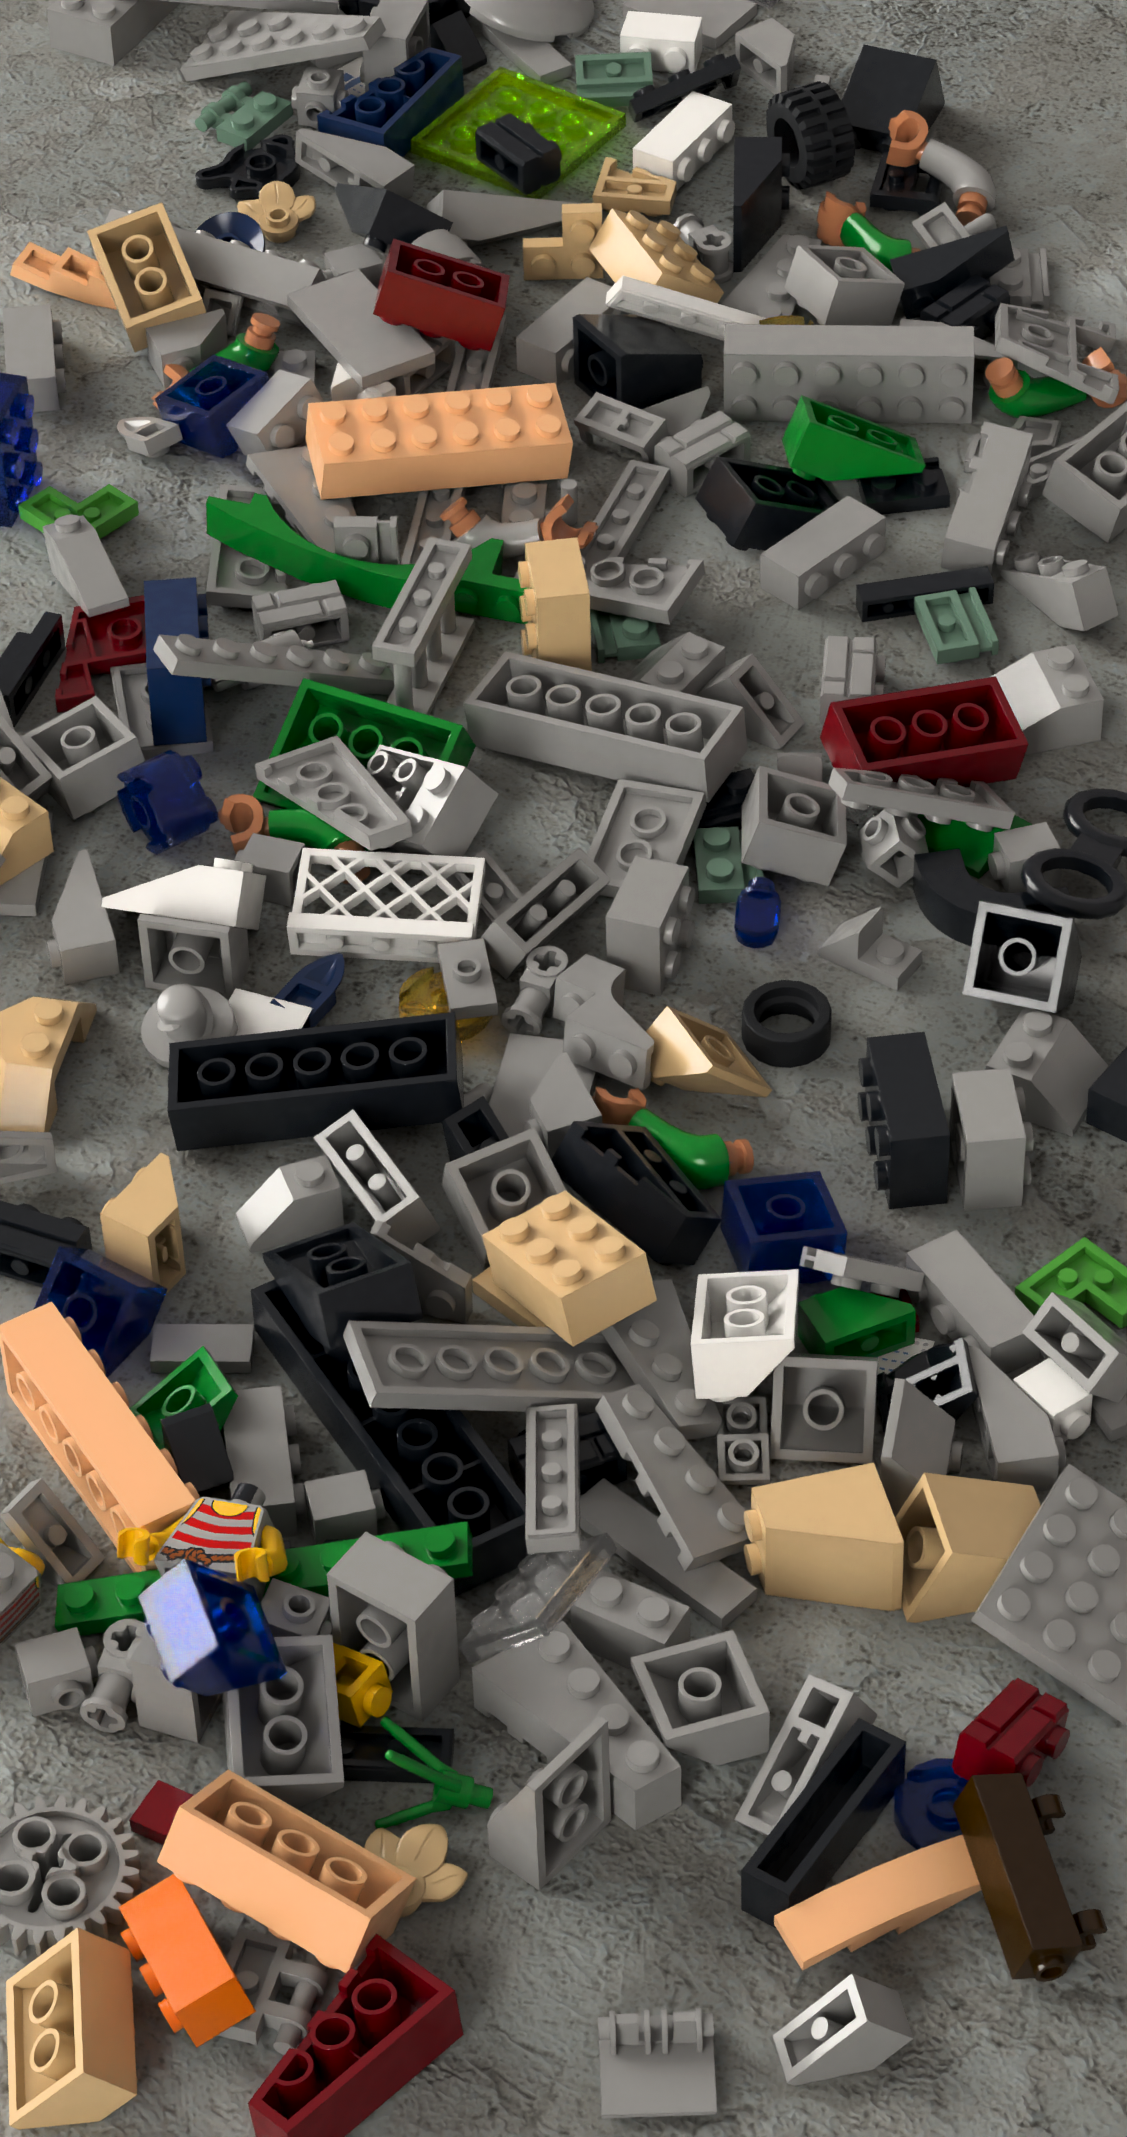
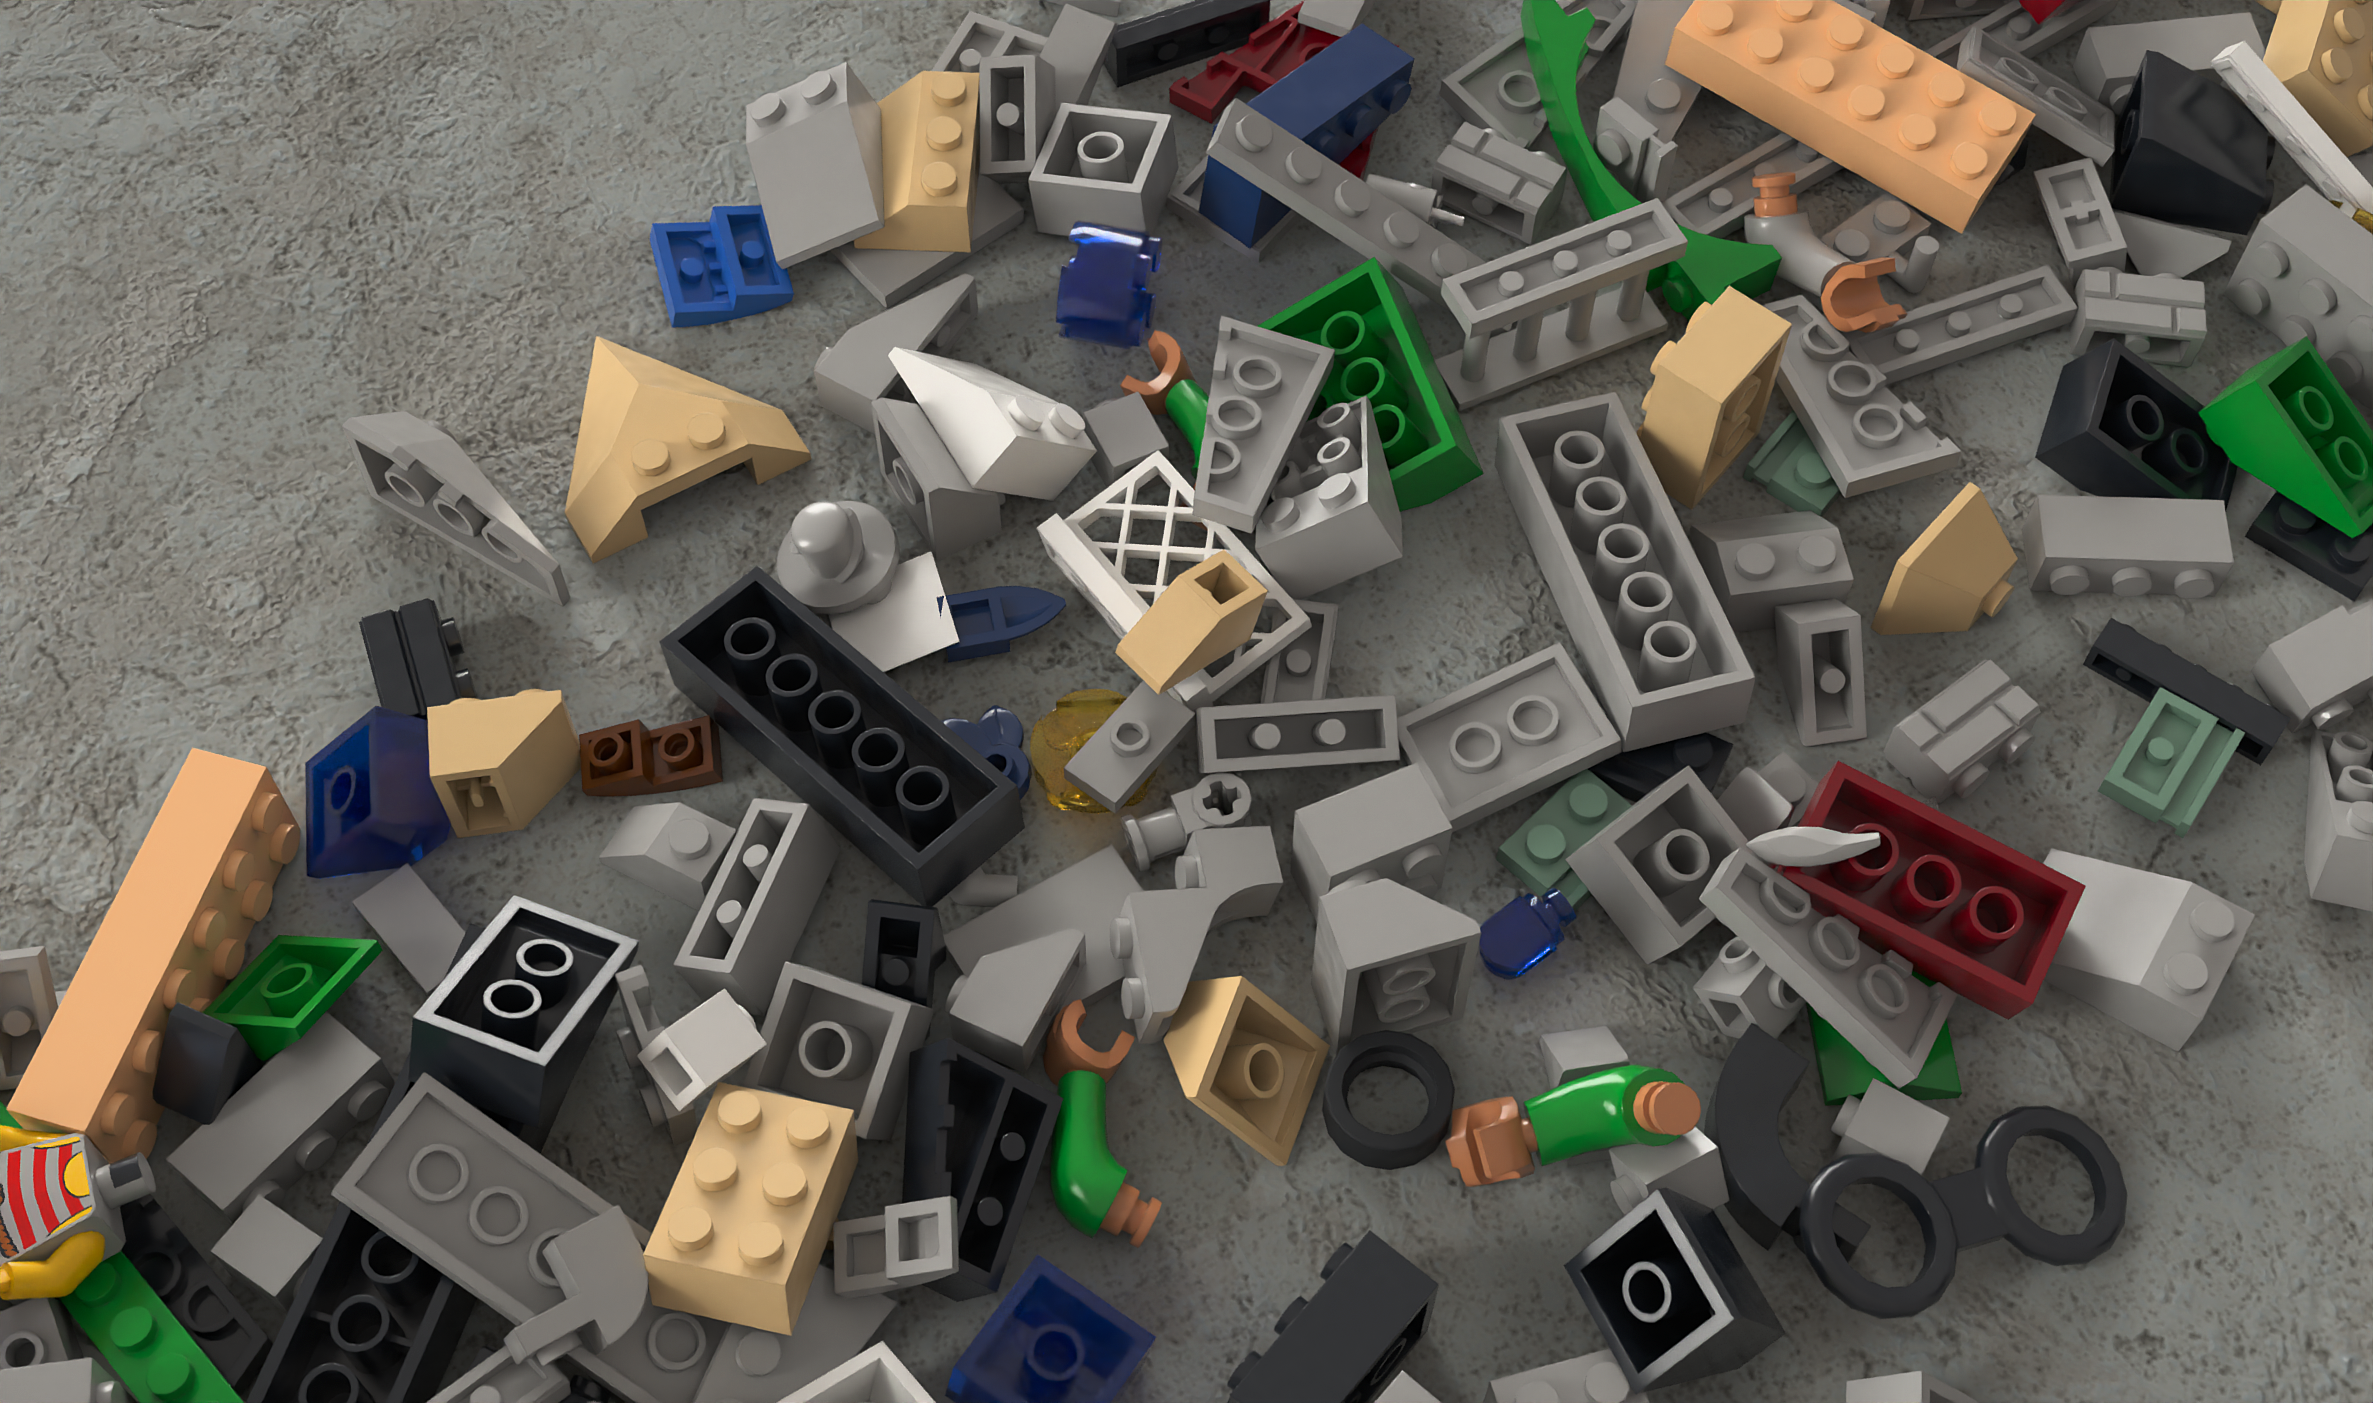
camera: 45 degrees right, 15 degrees up
none -> light grey brick [503,1205,648,1367]
none -> reddish brown slope [579,715,723,797]
none -> white brick [637,988,767,1112]
none -> light grey slope [834,1196,959,1298]
none -> tan slope [1115,549,1268,695]
none -> light grey slope [1311,878,1481,1055]
none -> piece [1445,1064,1701,1187]
none -> light grey brick [1609,1127,1730,1215]
none -> light grey bar [1745,827,1880,869]
none -> tan slope [1871,482,2018,635]
none -> light grey tile [1956,27,2115,167]

